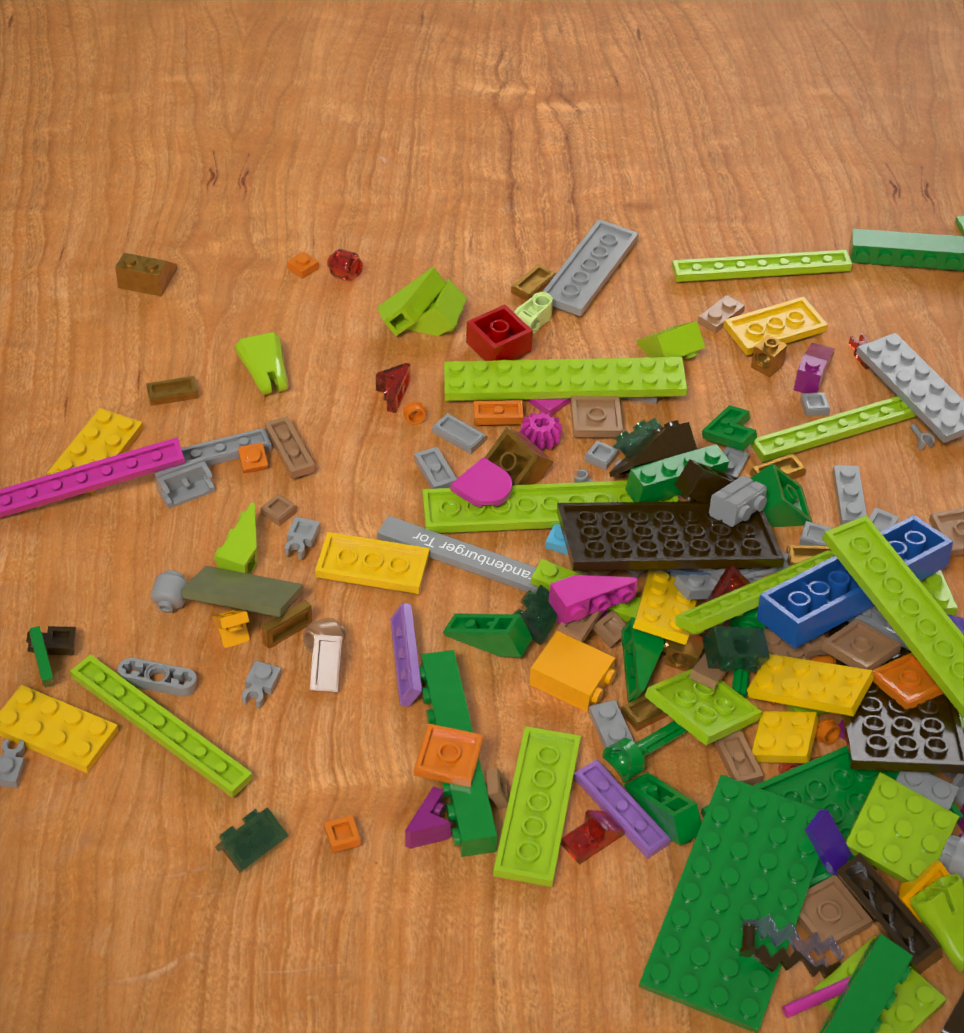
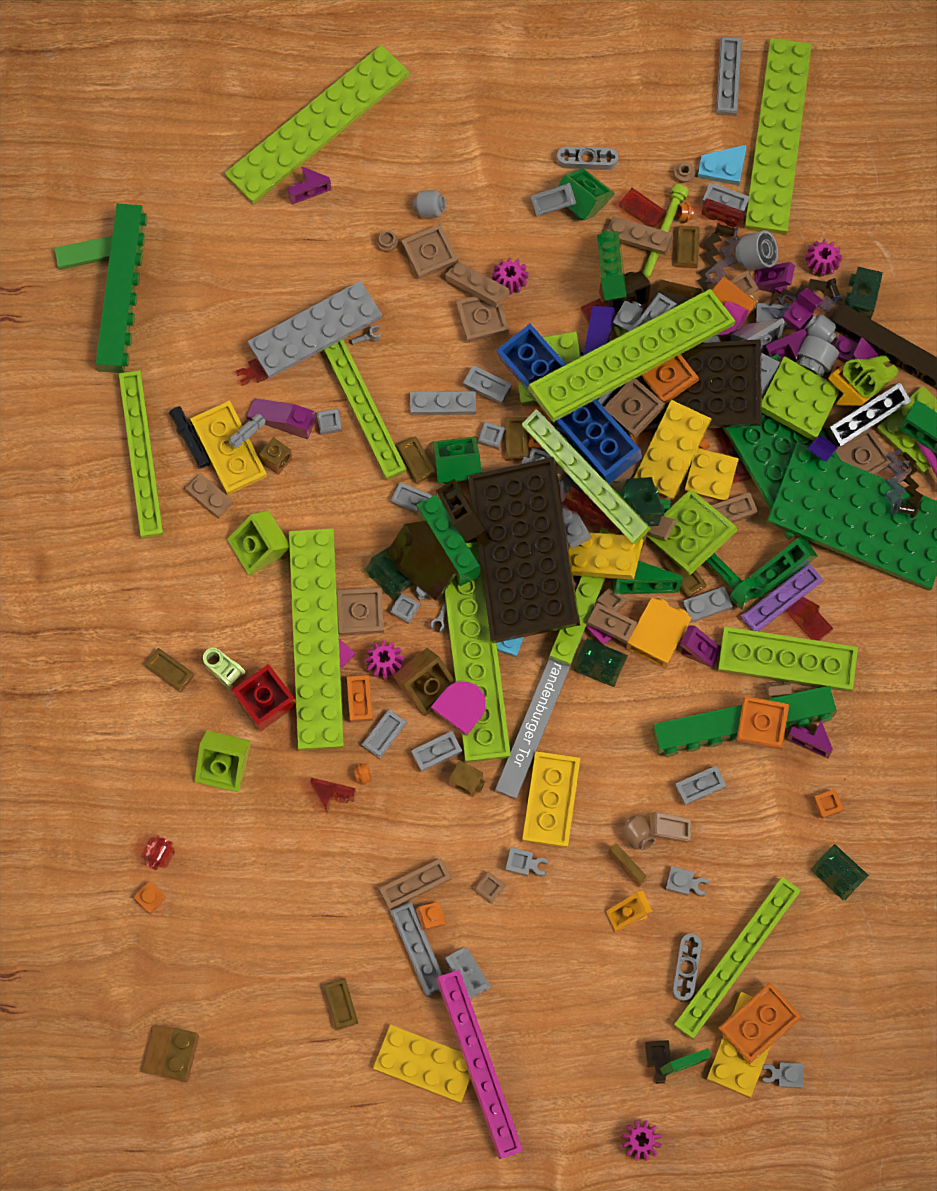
camera: 90 degrees left, 25 degrees up
light grey head [151,570,188,612] -> none
olive tile [181,566,303,617] -> none
lime slope [214,502,258,574] -> none
lime piece [234,332,288,395] -> none
lime slope [377,267,447,336] -> none
medium lavender tile [390,603,422,707] -> none
green slope [443,613,533,657] -> none
light grey plate [543,219,638,317] -> none
dark pink slope [549,575,638,624] -> none
green plate [702,405,757,451] -> none
light grey brick [709,475,767,527] -> none
none -> black pin [169,406,211,469]
none -> light grey axle [229,414,266,448]
none -> pearl gold brick [449,760,485,797]
none -> light grey plate [675,766,726,806]
none -> magenta slope [680,625,721,667]
none -> orange tile [718,982,802,1065]

